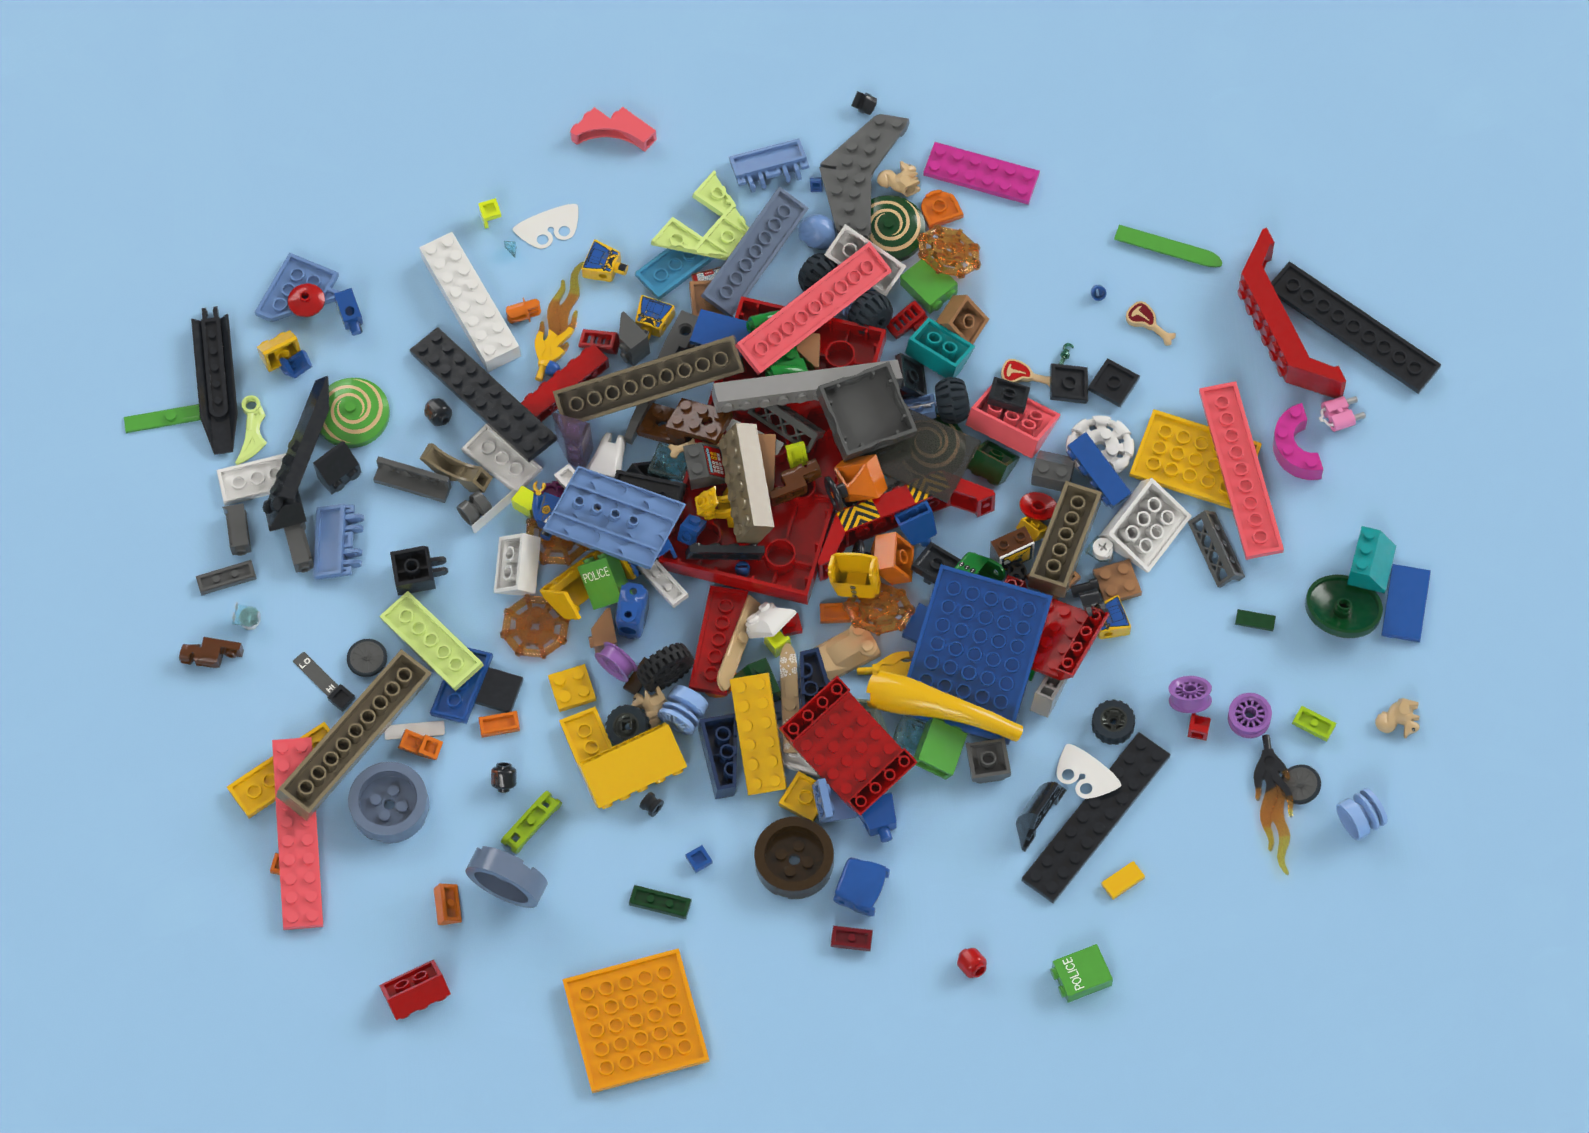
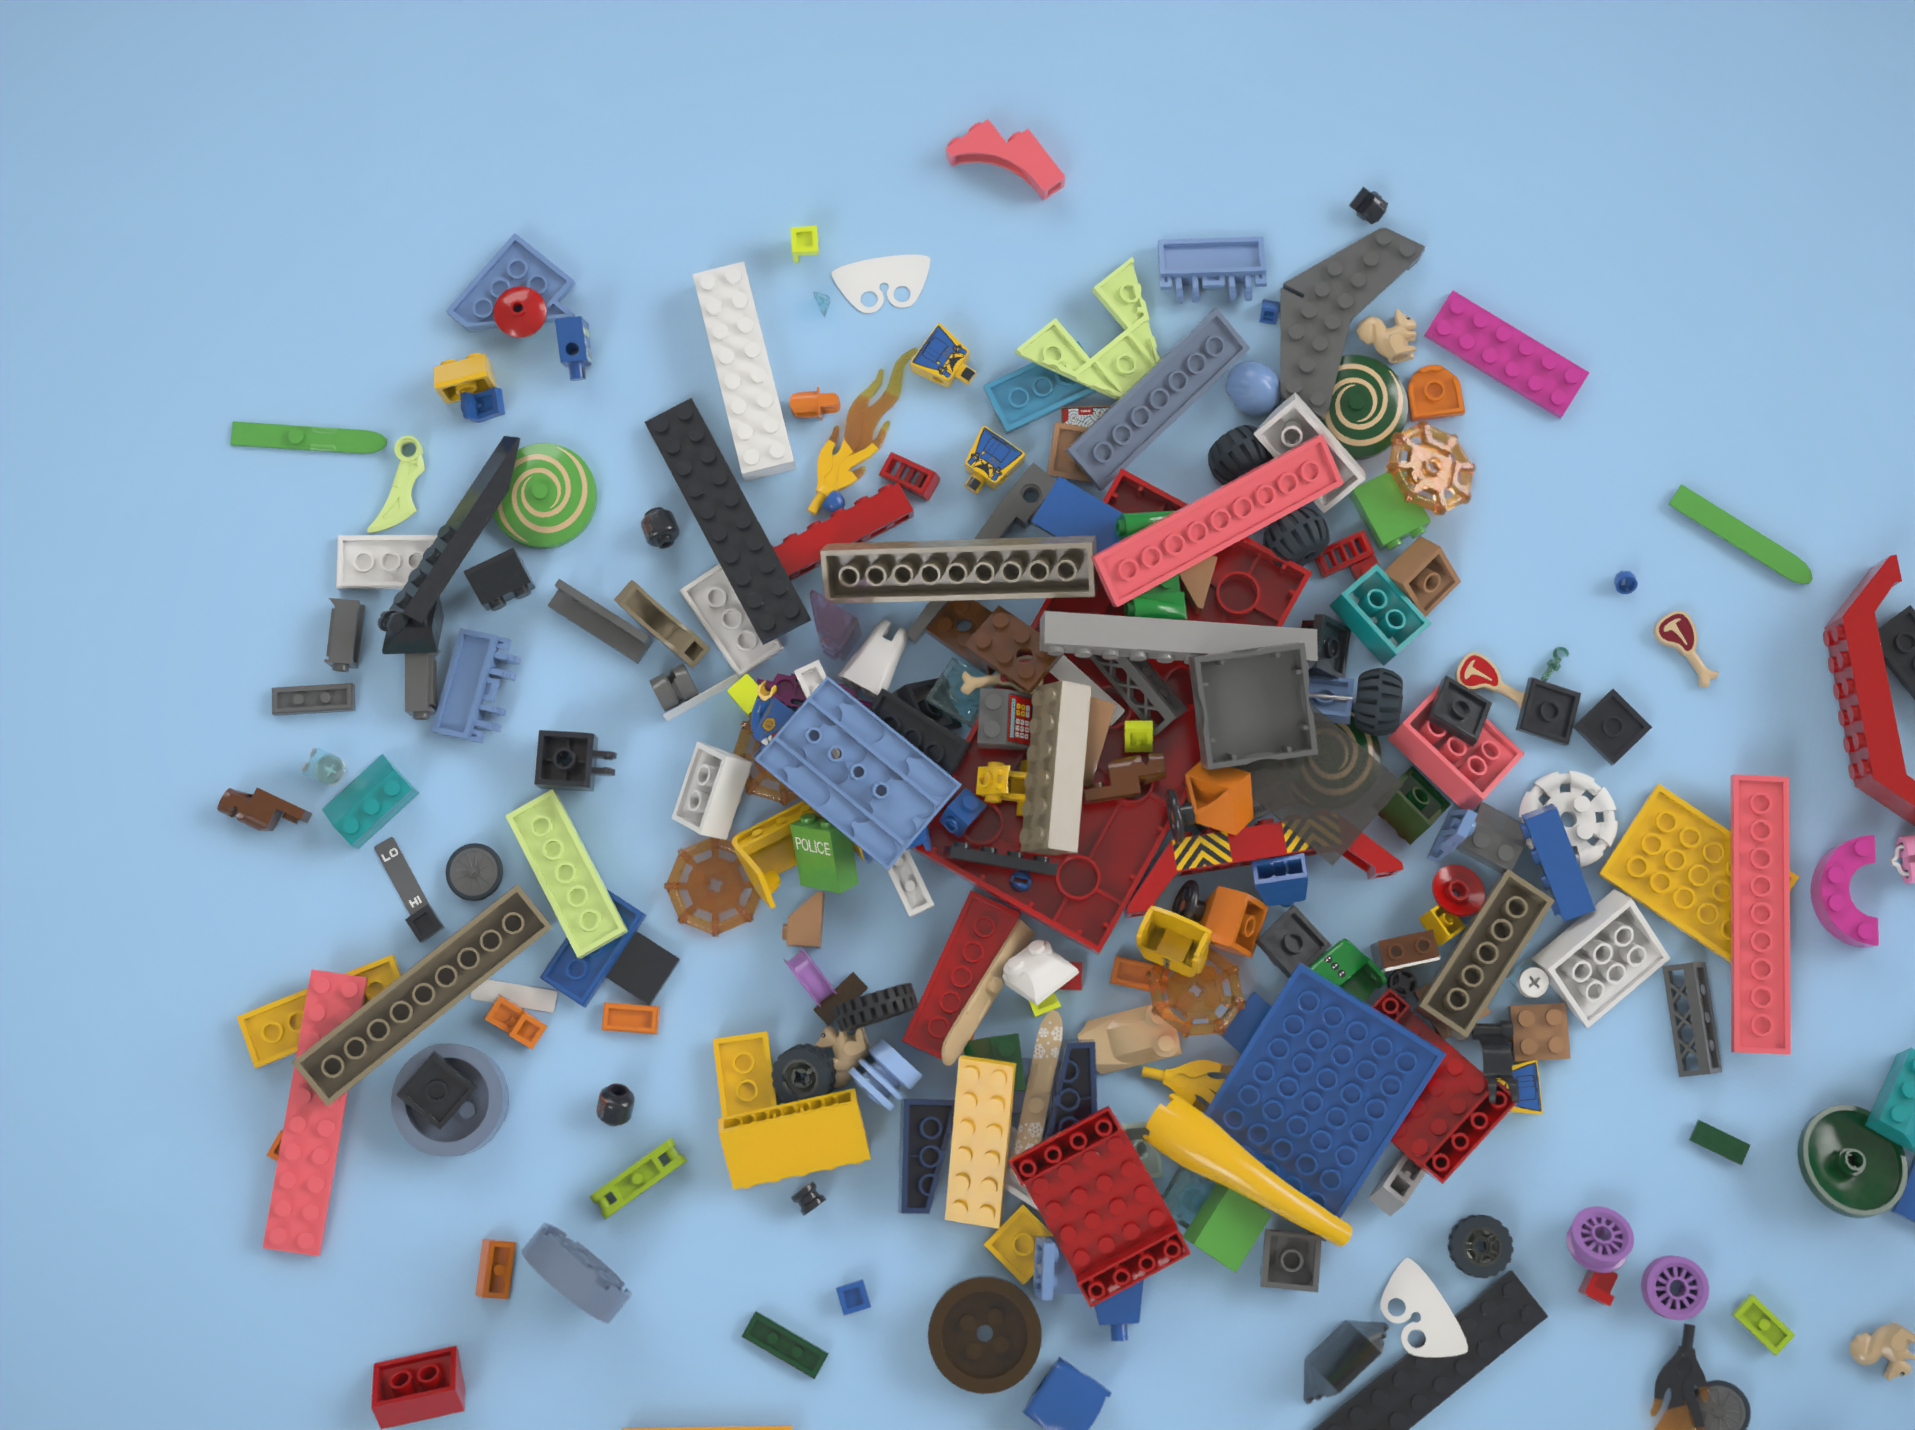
camera: 15 degrees right, 15 degrees up
black hinge [191,306,238,455] -> none
yellow plate [548,664,597,712] -> none
blue piece [615,582,649,639] -> none
dark grey slope [619,311,650,366] -> none
none -> teal slope [322,754,419,849]
none -> black tile [396,1051,477,1130]
none -> medium blue wing [1427,809,1478,863]

